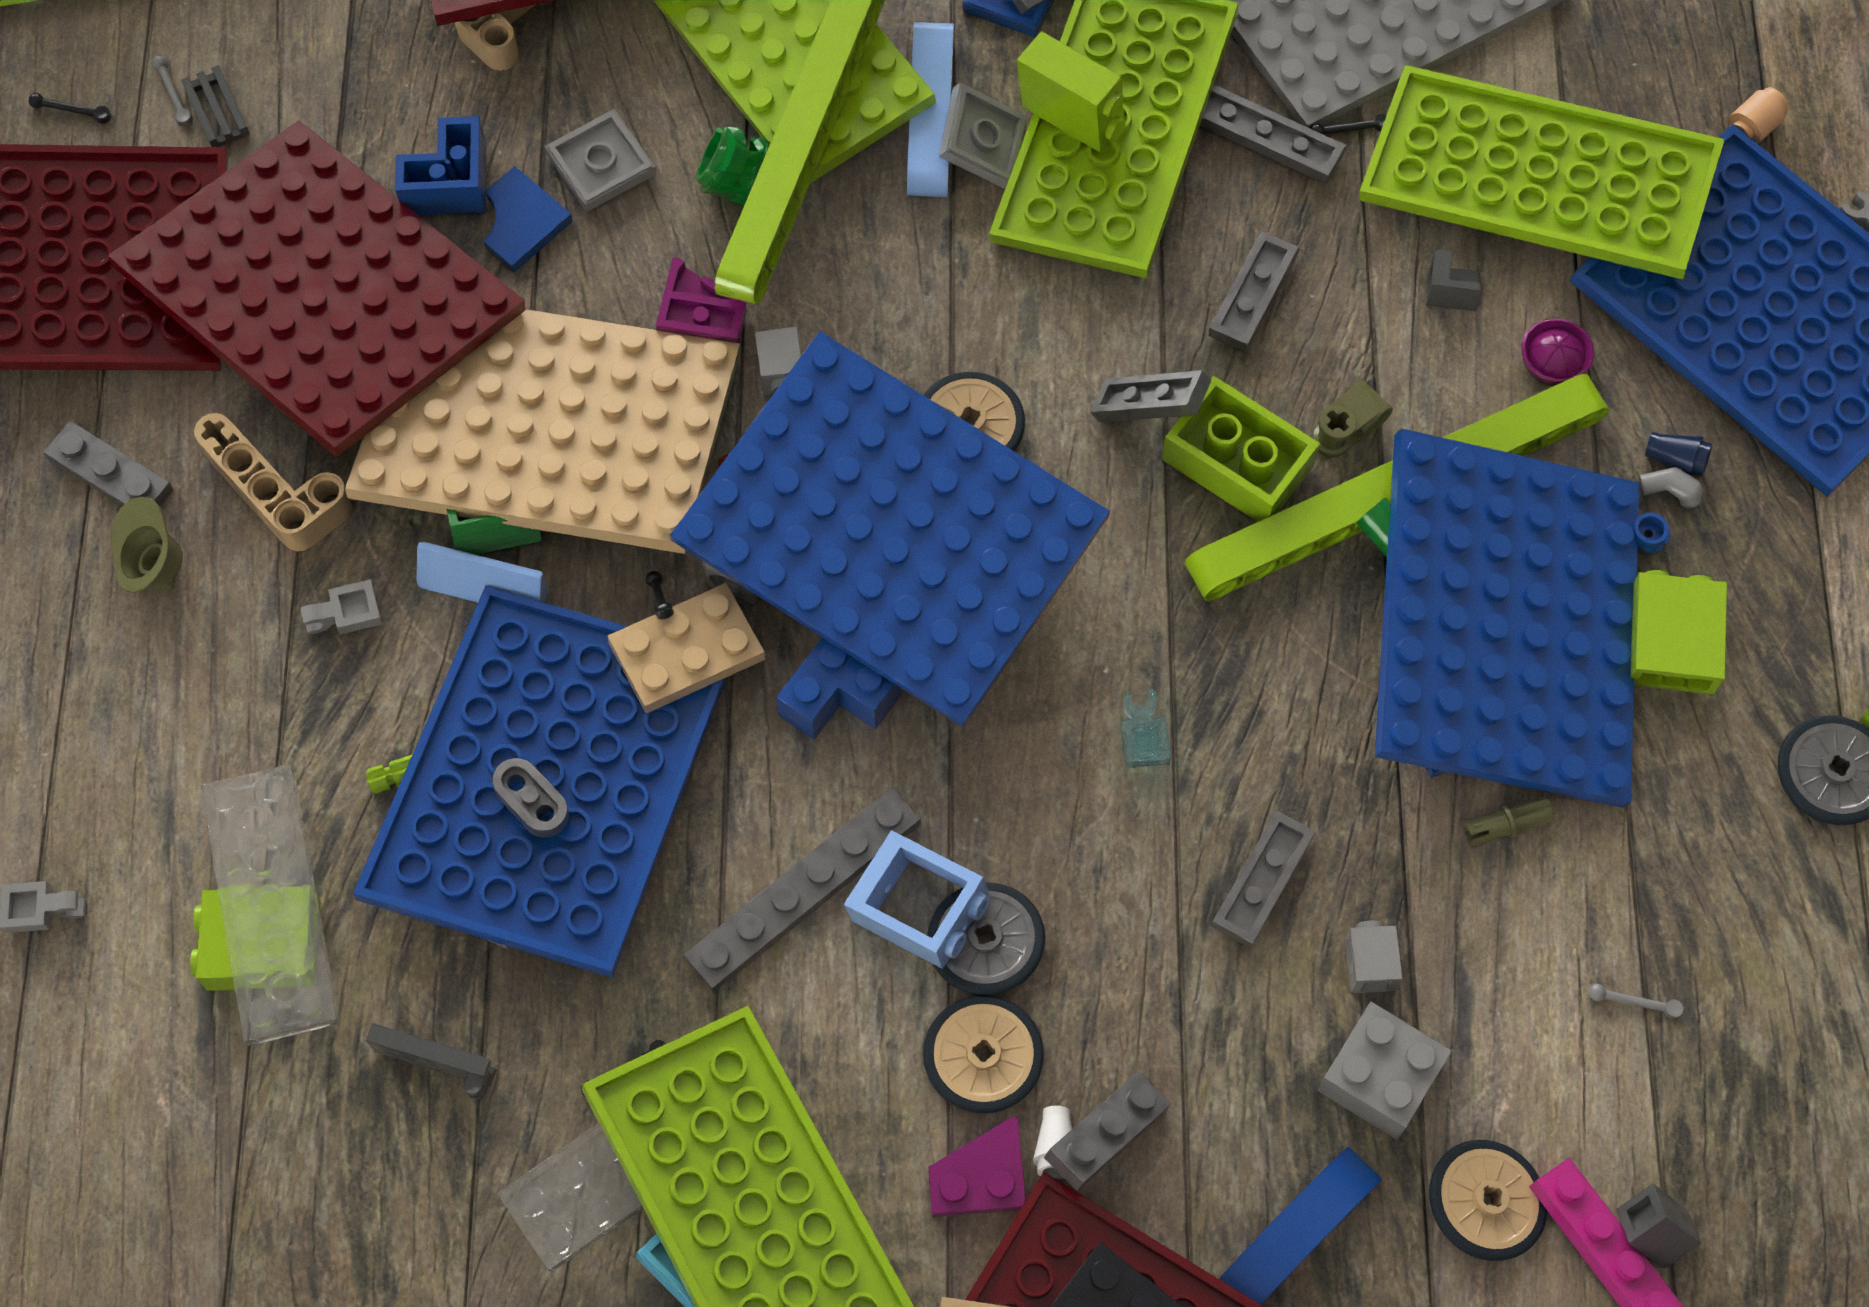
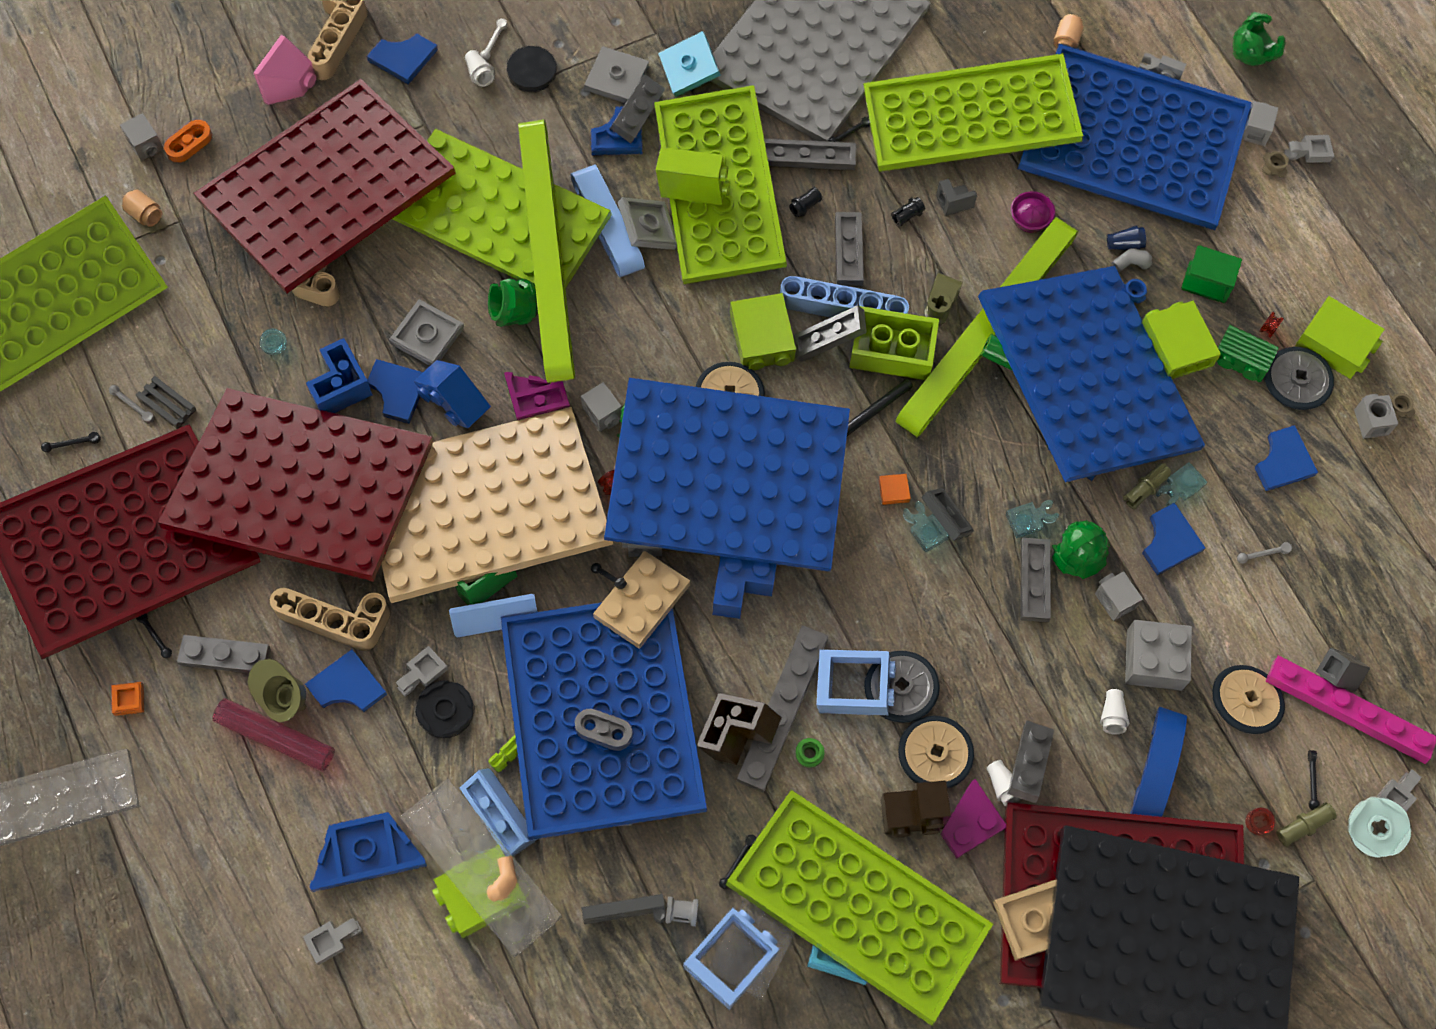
camera: 30 degrees left, 0 degrees up
none -> black hinge [136,613,172,659]
none -> clear pink piece [213,698,335,772]
none -> clear light blue plate [260,328,287,355]
none -> blue tile [305,649,387,712]
none -> blue wing [310,812,427,892]
none -> blue brick [414,360,491,428]
none -> black tile [415,680,474,738]
none -> light blue slope [460,768,537,857]
none -> light nougat arm [487,856,517,902]
none -> light grey bush [665,897,699,927]
none -> light blue window [683,908,779,1010]
none -> dark brown brick [696,693,782,765]
none -> lime brick [730,293,796,370]
none -> light blue beam [780,276,909,318]
none -> black pin [789,187,823,217]
none -> bright green plate [795,738,825,768]
none -> black bar [847,379,913,436]
none -> orange tile [879,474,911,505]
none -> dark brown brick [880,780,951,838]
none -> black pin [891,197,925,227]
none -> dark grey tile [921,488,974,541]
none -> clear light blue plate [1005,500,1059,539]
none -> green helmet [1052,520,1110,579]
none -> white cone [1100,689,1130,734]
none -> blue tile [1142,503,1205,576]
none -> clear light blue plate [1156,462,1207,507]
none -> green piece [1181,245,1242,304]
none -> green brick [1217,325,1279,382]
none -> blue tile [1255,425,1318,491]
none -> clear red bush [1259,311,1284,338]

